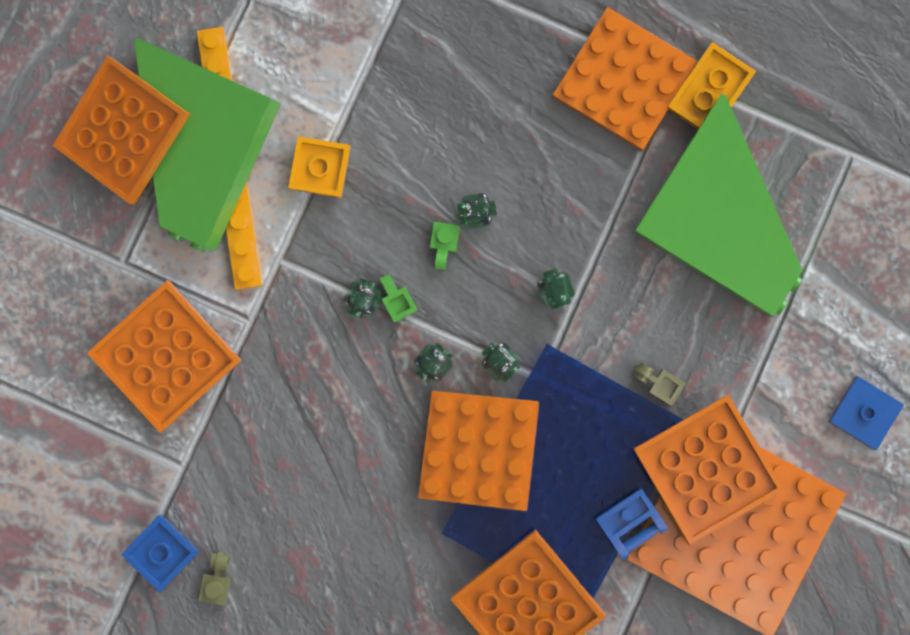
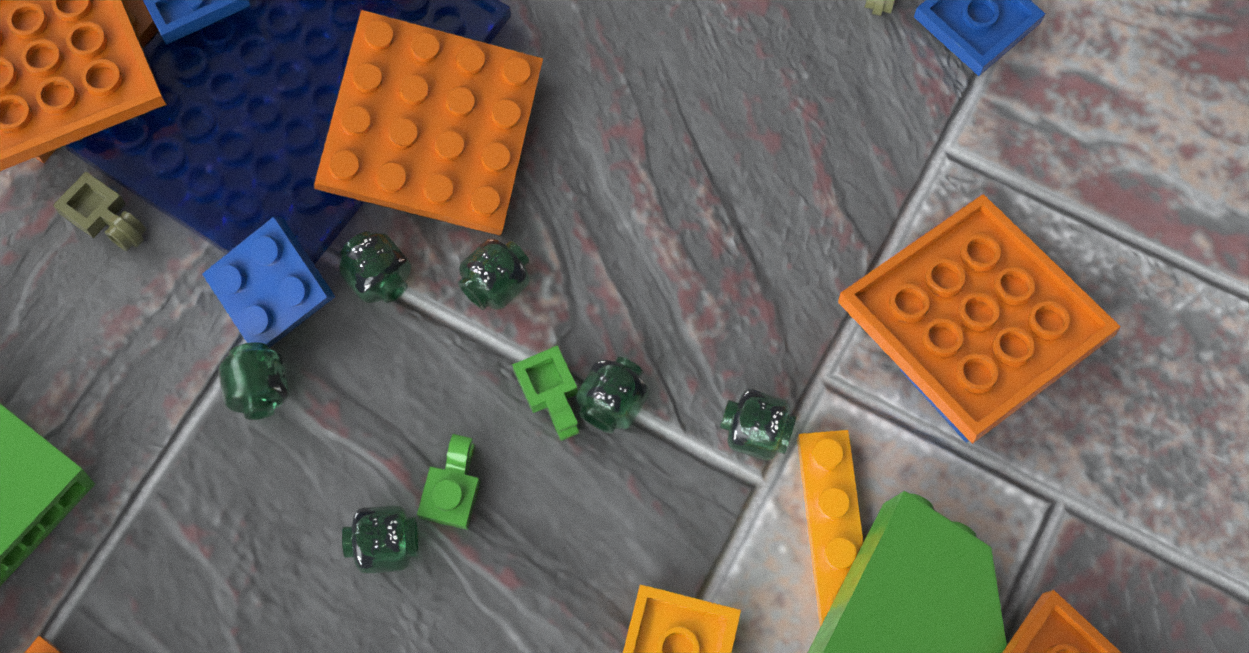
camera: 175 degrees left, 15 degrees down
none -> blue plate [202,217,336,354]
none -> clear green head [720,389,797,461]

